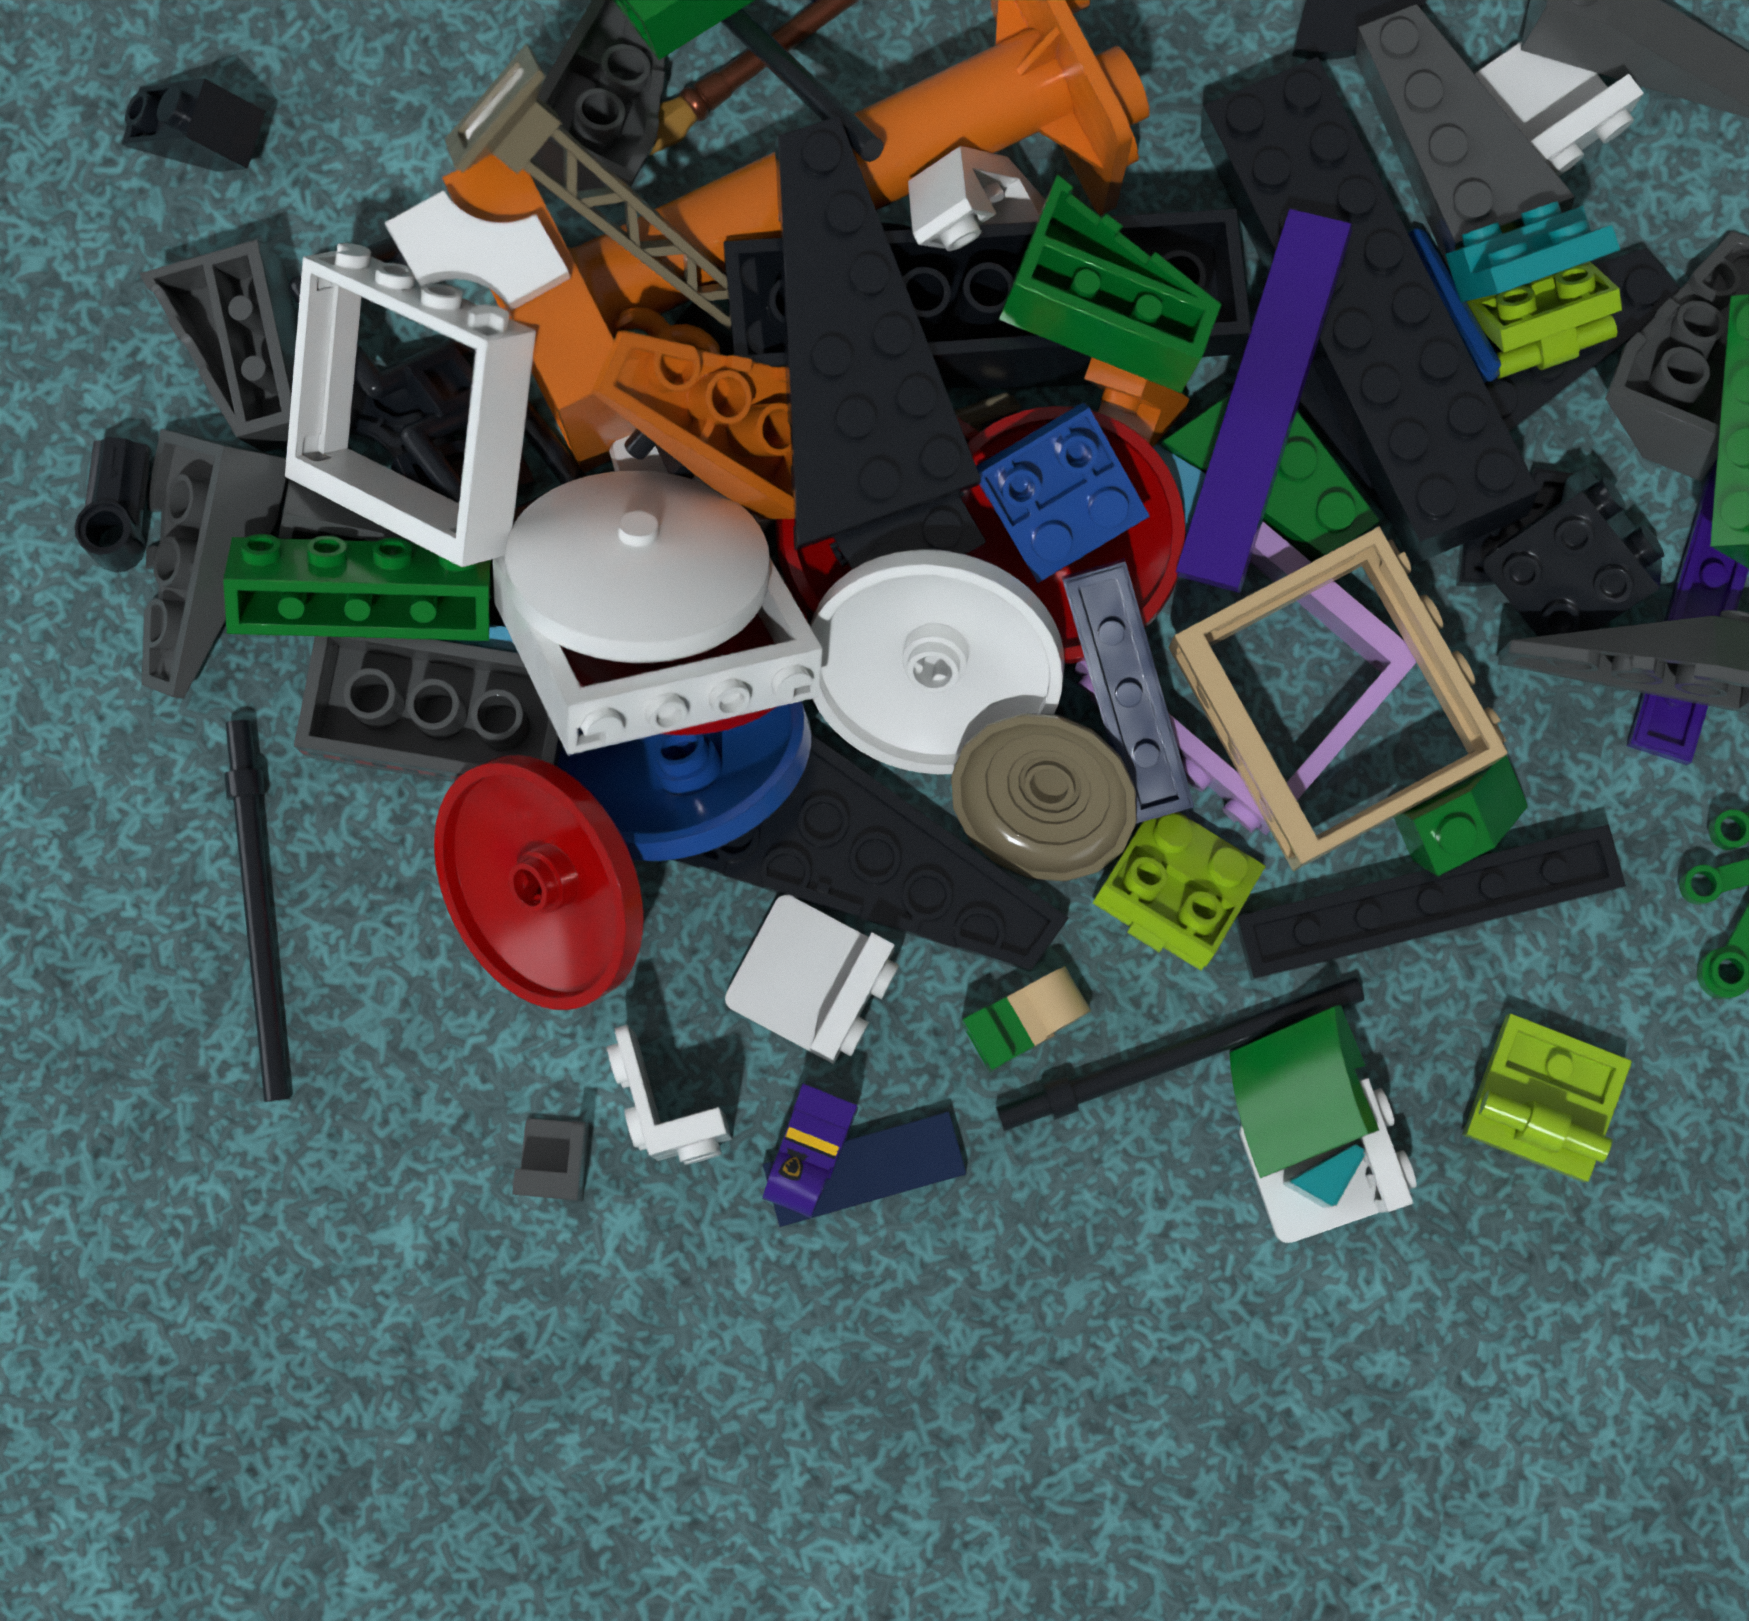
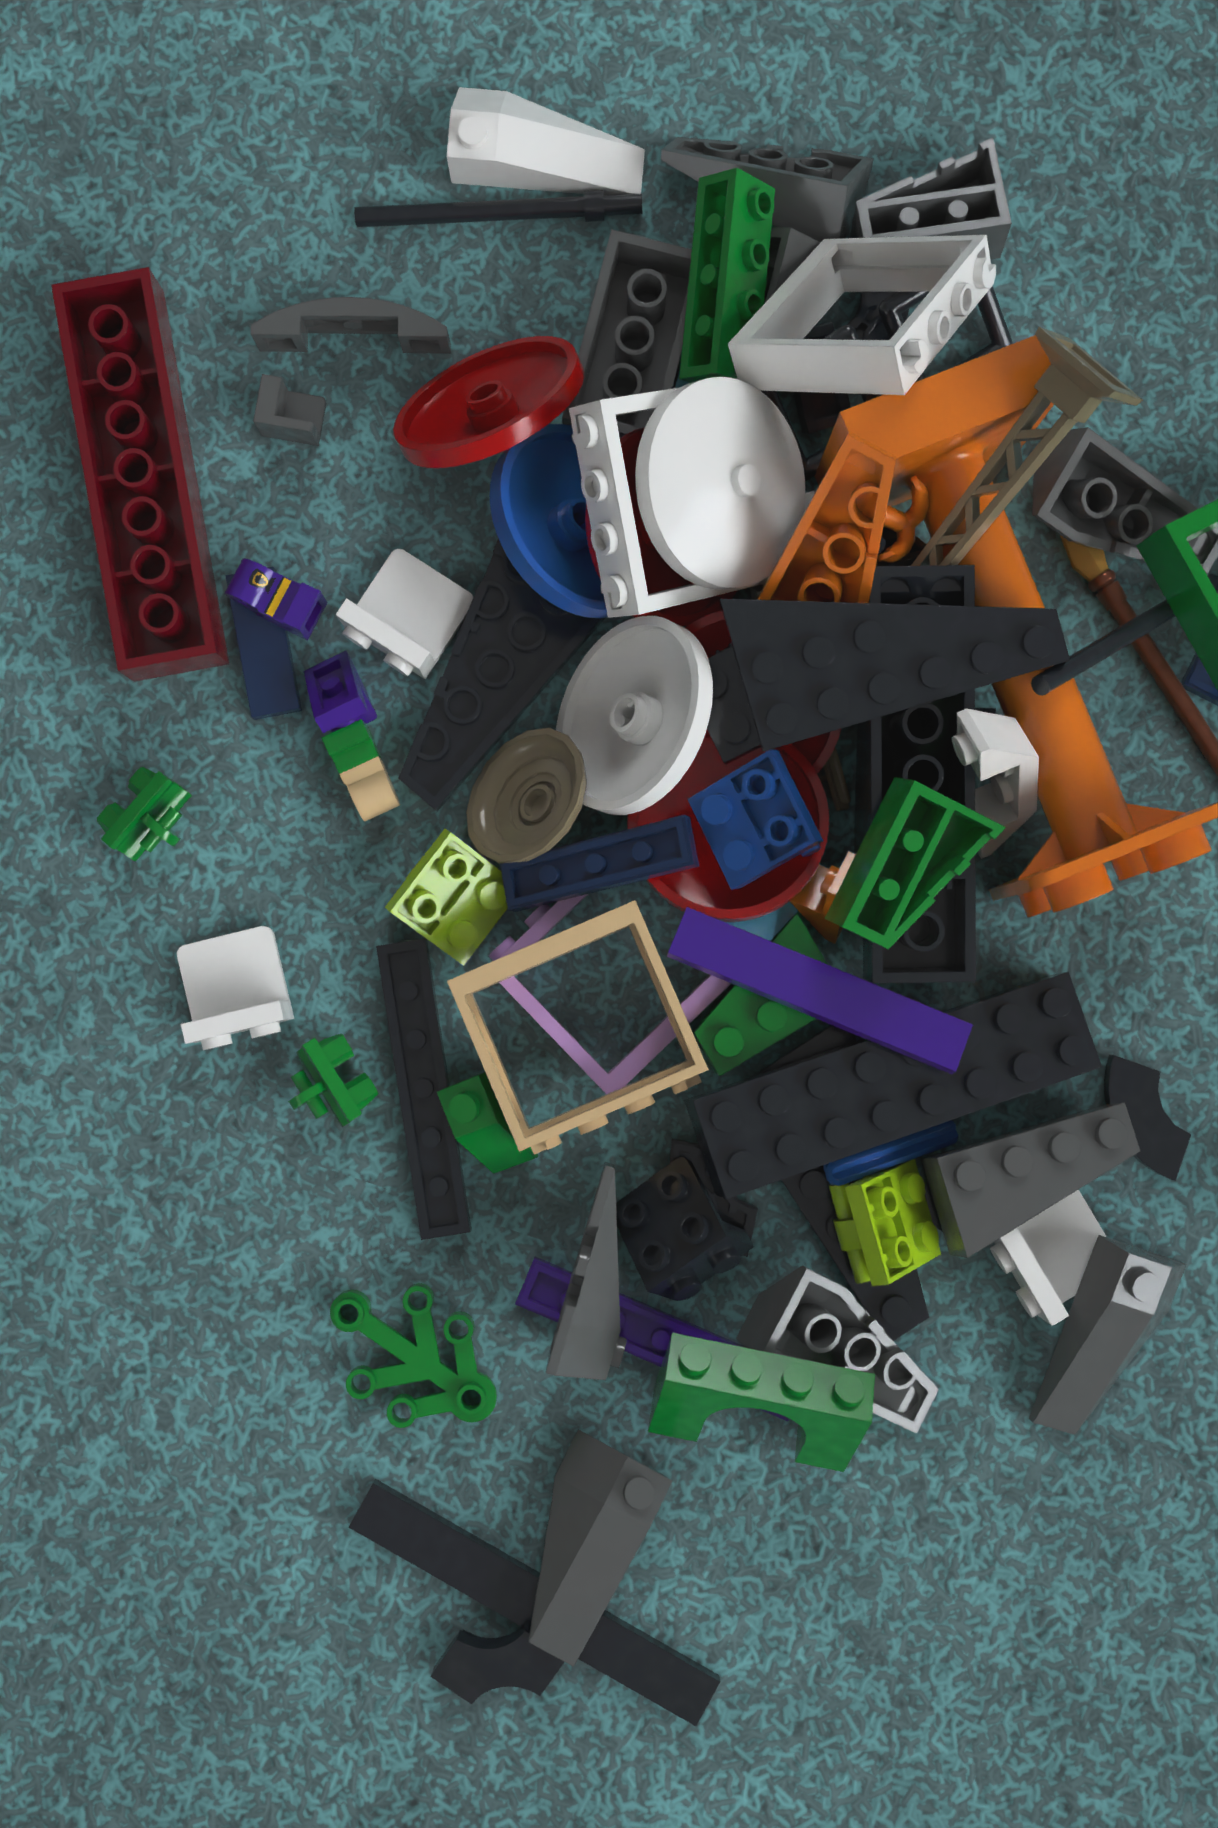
camera: 95 degrees right, 5 degrees up
black piece [74,437,152,572] -> none
black slope [121,78,266,172] -> none
white tile [385,191,571,310] -> none
white bracket [607,1025,732,1165] -> none
black bar [995,977,1364,1131] -> none
green slope [1229,1005,1379,1178] -> none
teal slope [1283,1145,1365,1208] -> none
teal plate [1445,201,1620,302] -> none
lime plate [1462,1014,1632,1182] -> none
none -> dark red brick [51,267,229,682]
none -> green hips [97,767,192,862]
none -> dark grey slope [251,297,451,354]
none -> green hips [288,1033,379,1127]
none -> dark purple slope [303,650,377,733]
none -> white wedge [446,87,645,195]

